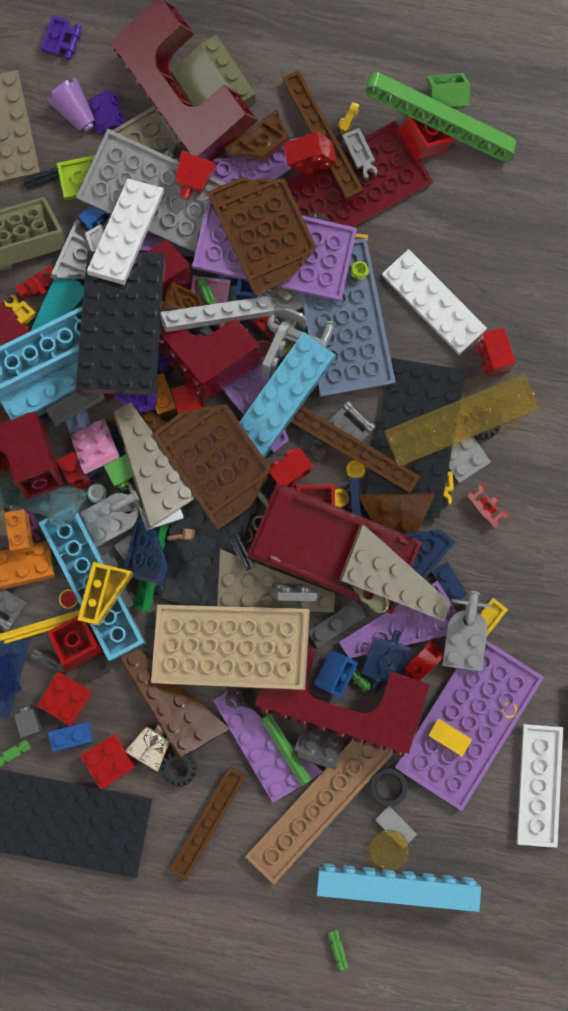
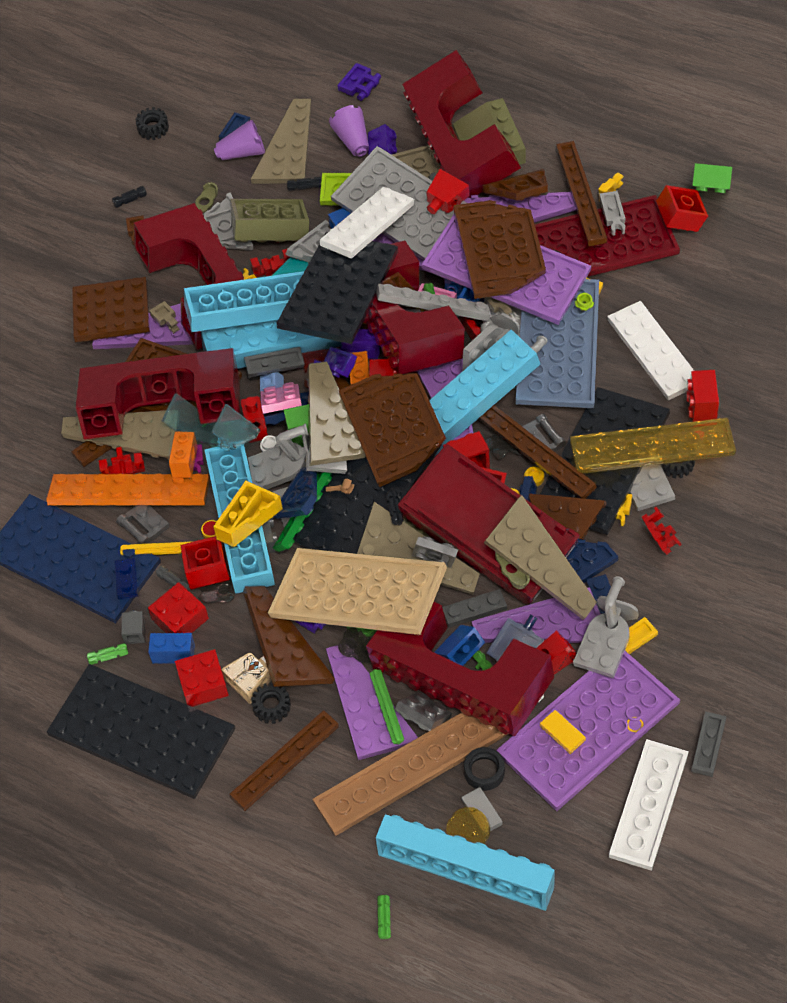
camera: 20 degrees right, 25 degrees down
red brick [283,131,337,175] -> none
bright green beam [365,72,516,162] -> none

